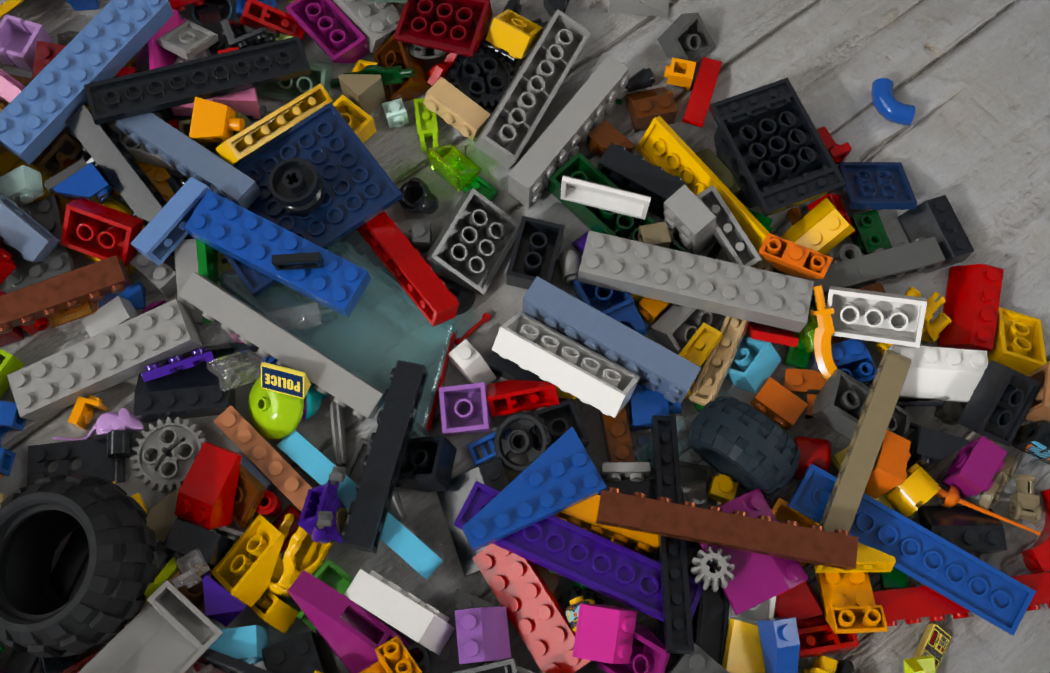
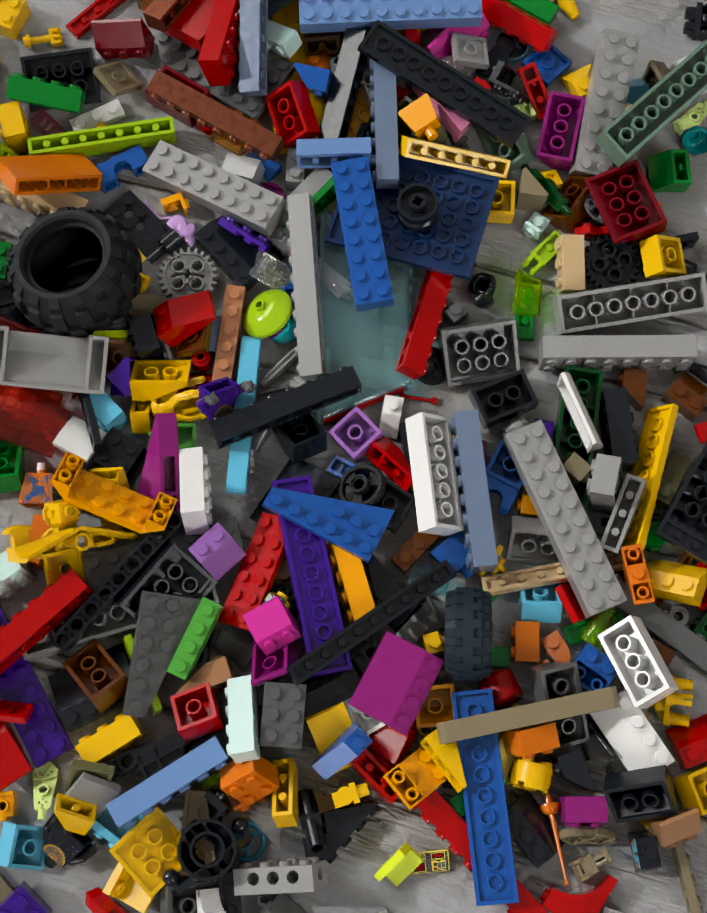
camera: 55 degrees right, 5 degrees up
dark grey tile [44,159,88,196] -> none
clear bracket [171,549,210,589] -> none
slope [261,362,311,399] -> none
black tile [272,252,324,271] -> none
copper brick [596,487,859,571] -> none
light grey plate [600,462,651,482] -> none
yellow plate [678,322,723,367] -> none
light grey gear [690,546,735,592] -> none
light orange sword [810,285,838,382] -> none

